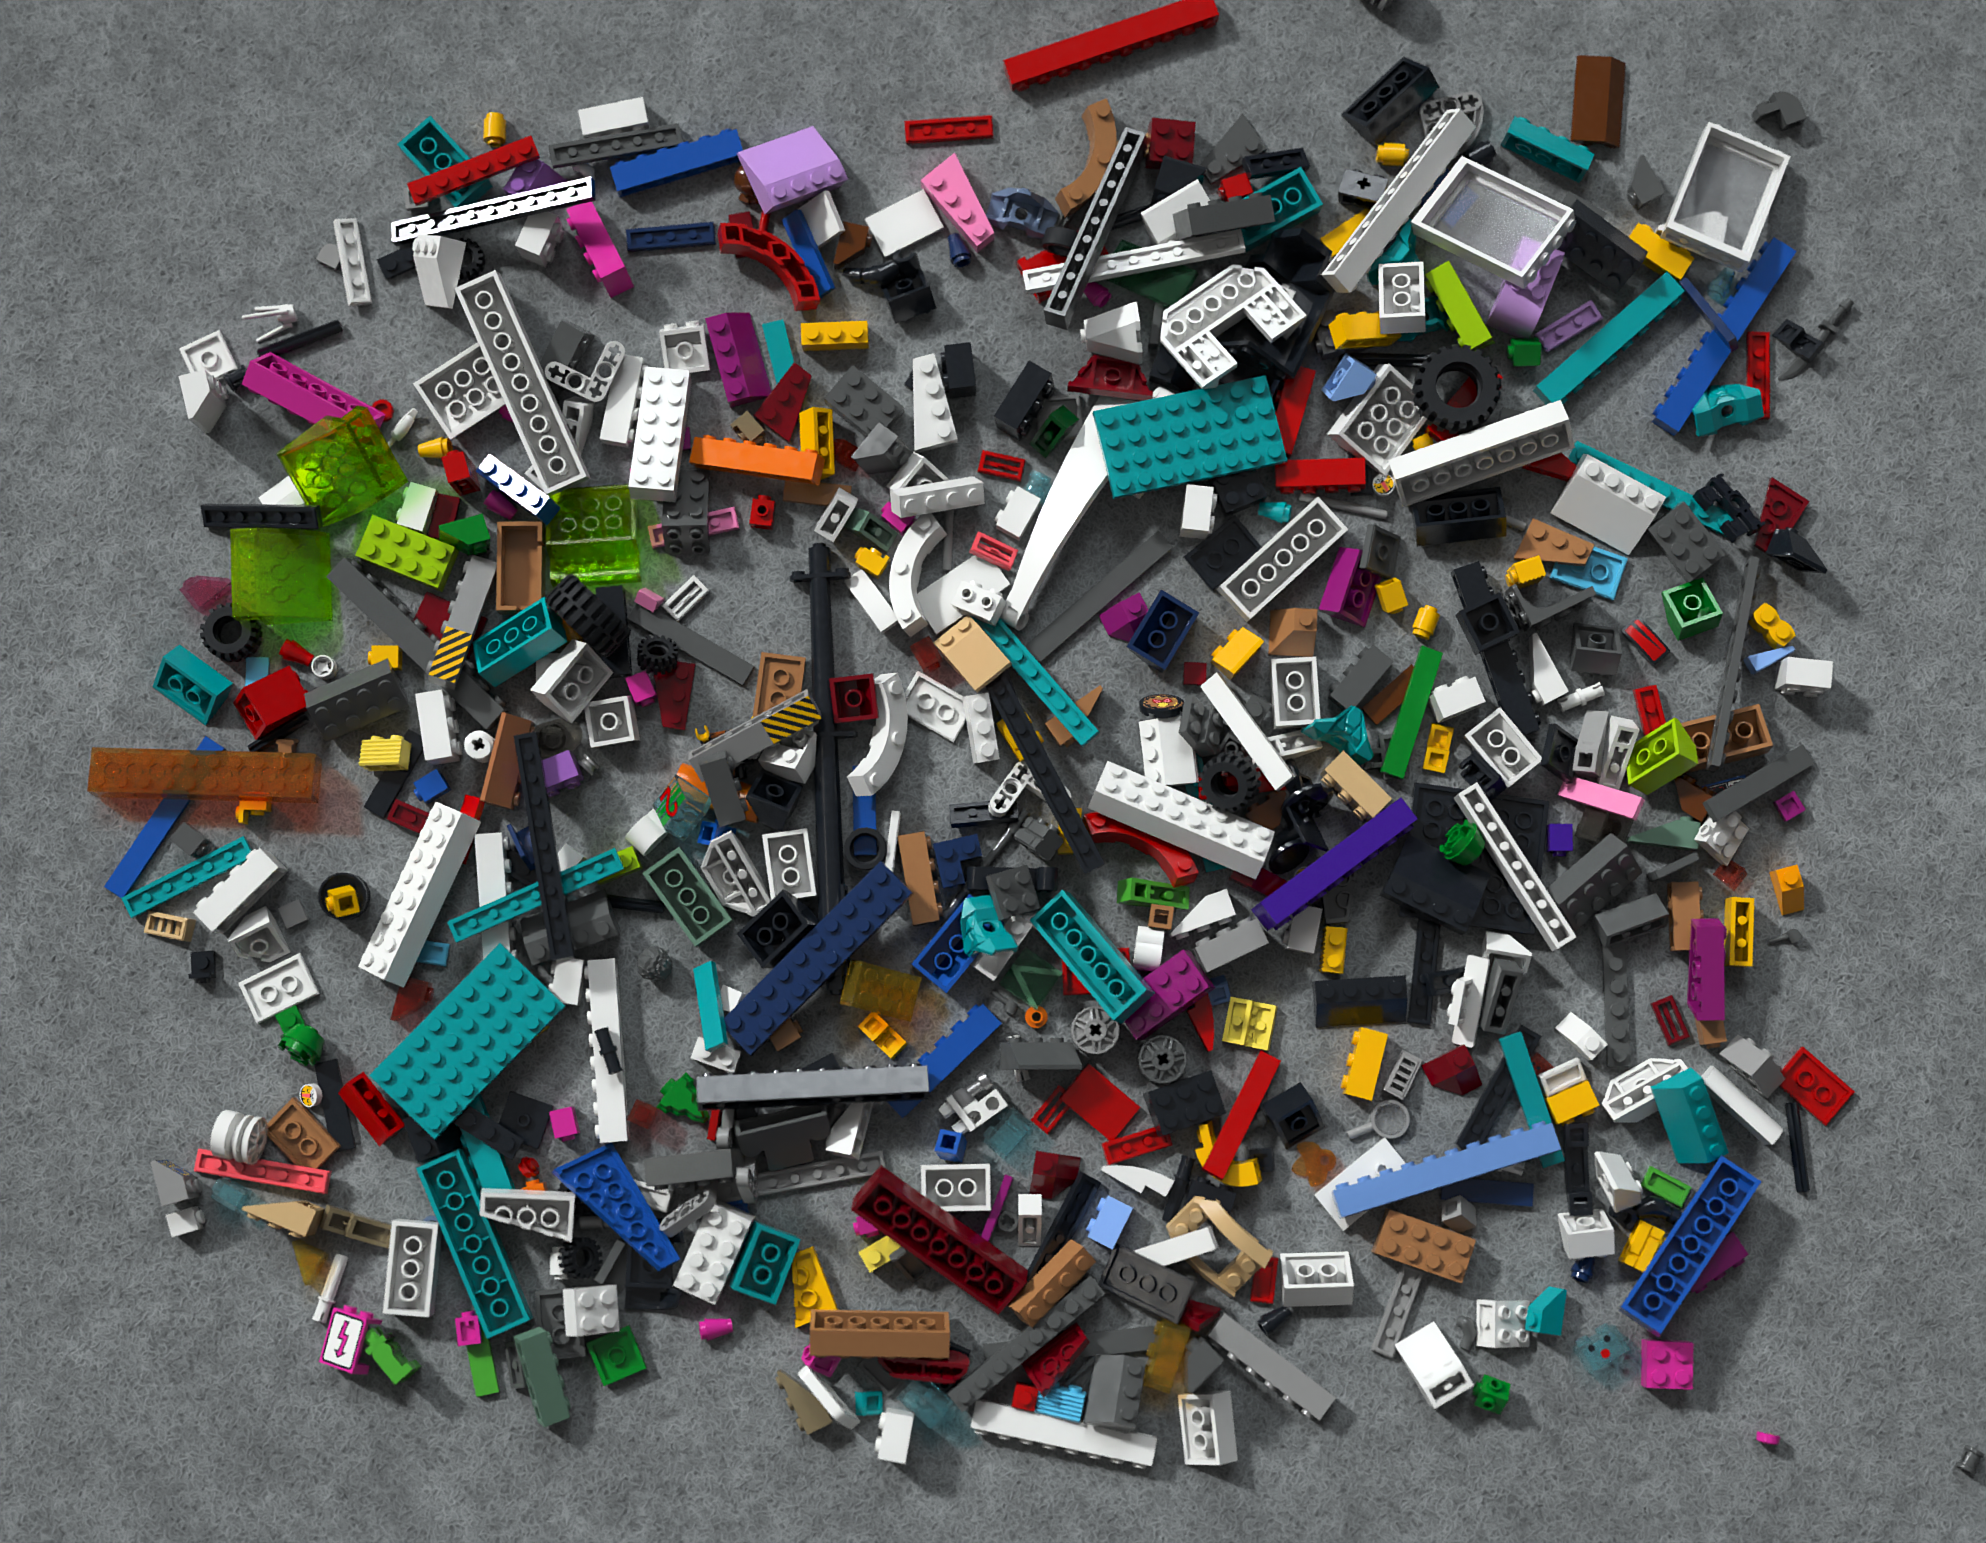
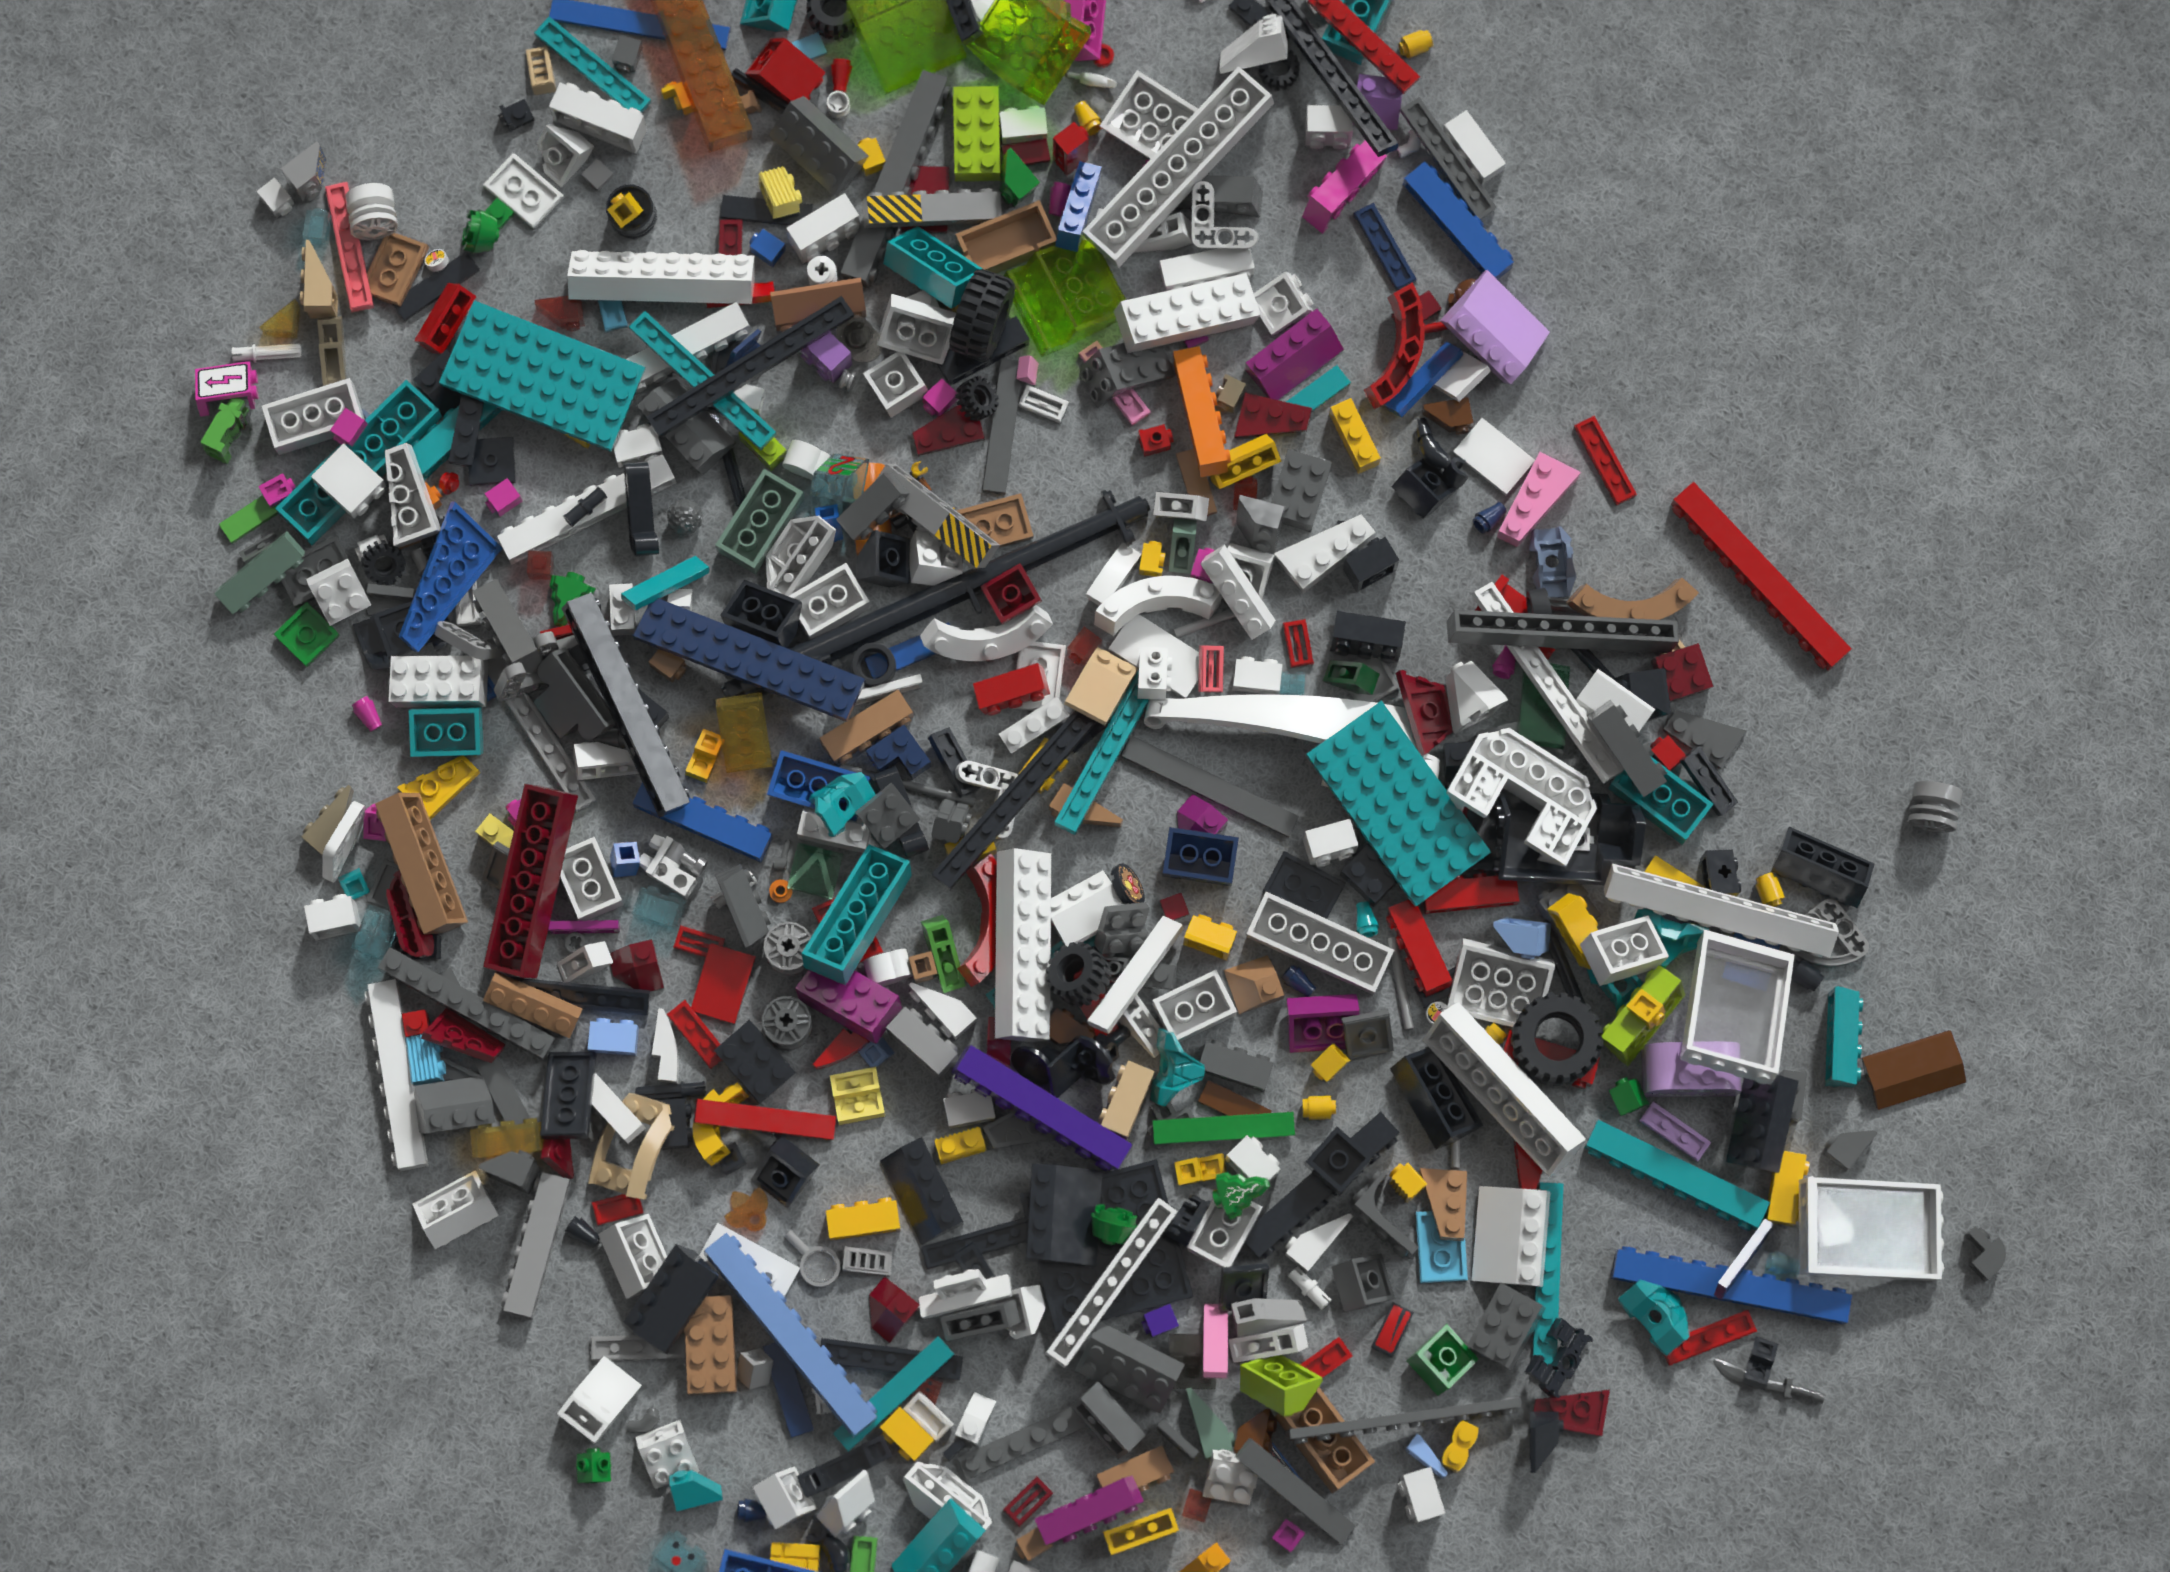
camera: 65 degrees right, 5 degrees down
none -> white brick [311,443,386,518]
none -> dark pink brick [330,407,368,446]
none -> black beam [624,462,659,557]
none -> black slope [624,1244,719,1354]
none -> black tile [943,1438,966,1461]
none -> red brick [973,663,1050,716]
none -> green rock [1212,1172,1270,1220]
none -> dark blue cone [1281,964,1316,997]
none -> yellow bracket [1626,989,1665,1030]

